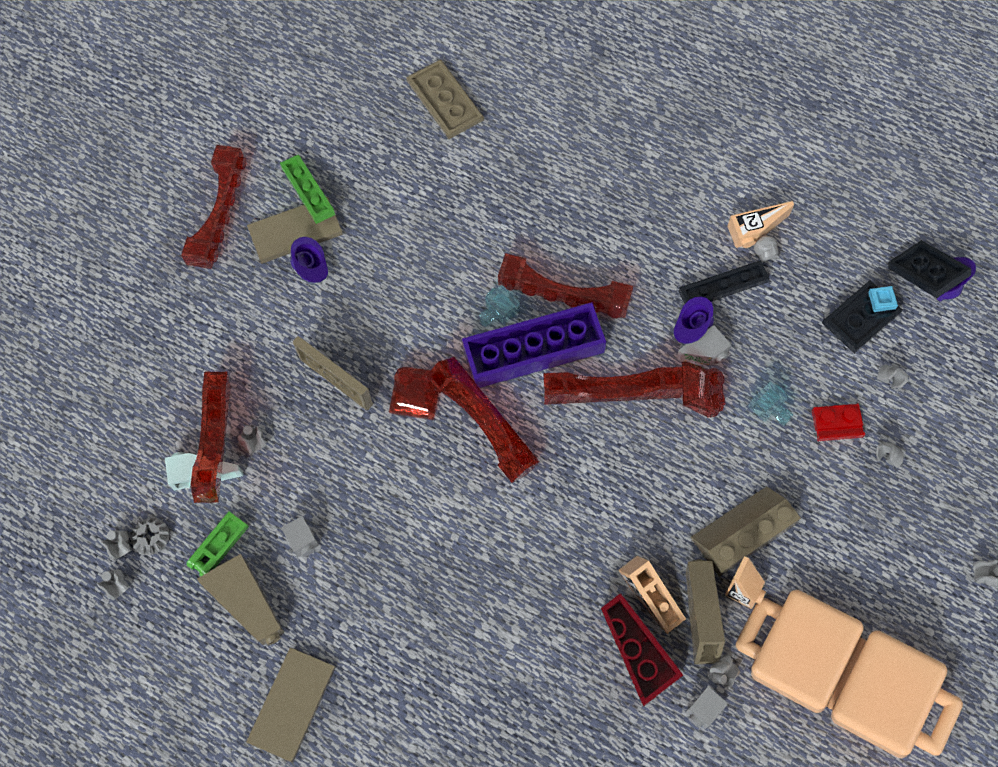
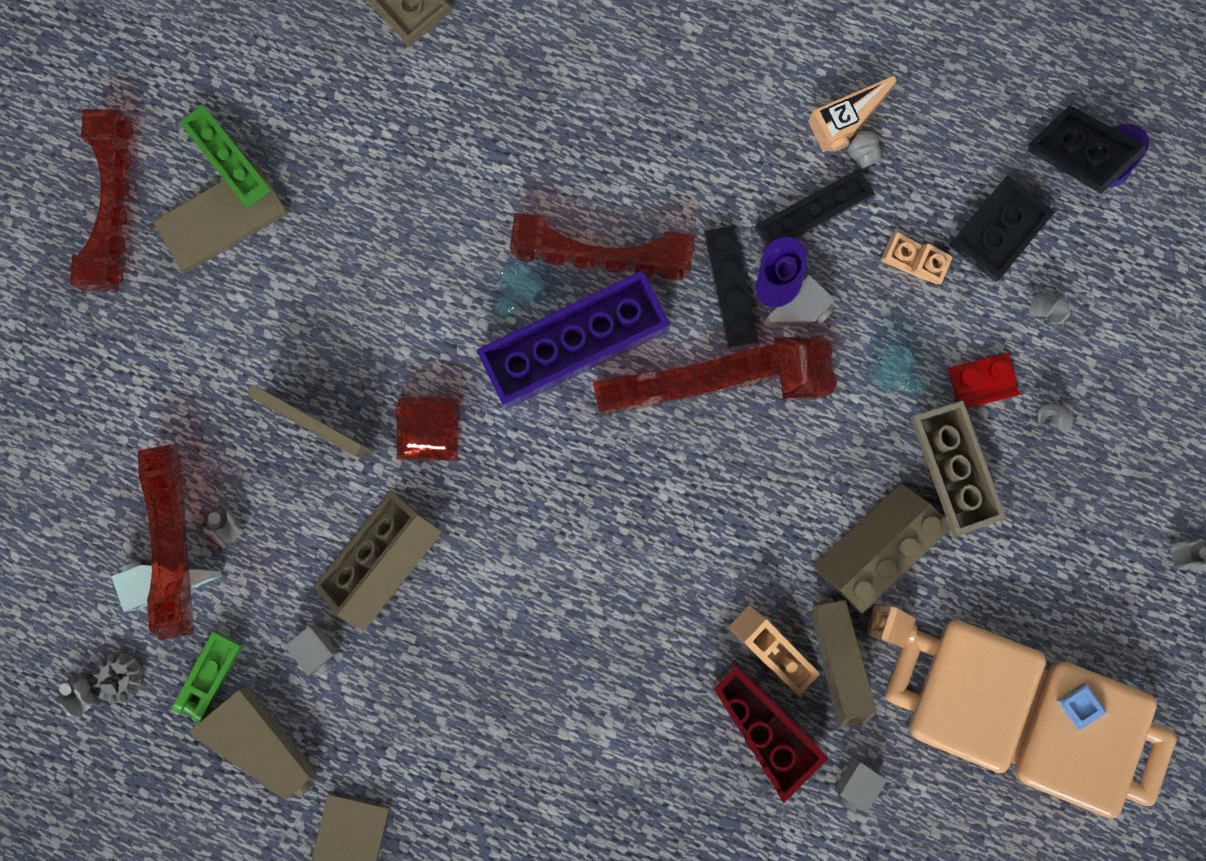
camera: 10 degrees left, 15 degrees up
light grey arm [97,569,129,601] -> none
dark purple piece [290,237,328,283] -> none
clear red arch [426,357,540,483] -> none
light grey arm [709,654,740,687] -> none
medium azure tile [868,286,898,312] -> none
none -> dark tan slope [314,491,442,631]
none -> black plate [704,226,758,348]
none -> light nougat slope [881,232,953,284]
none -> dark tan slope [910,401,1006,537]
none -> light blue tile [1057,684,1107,730]

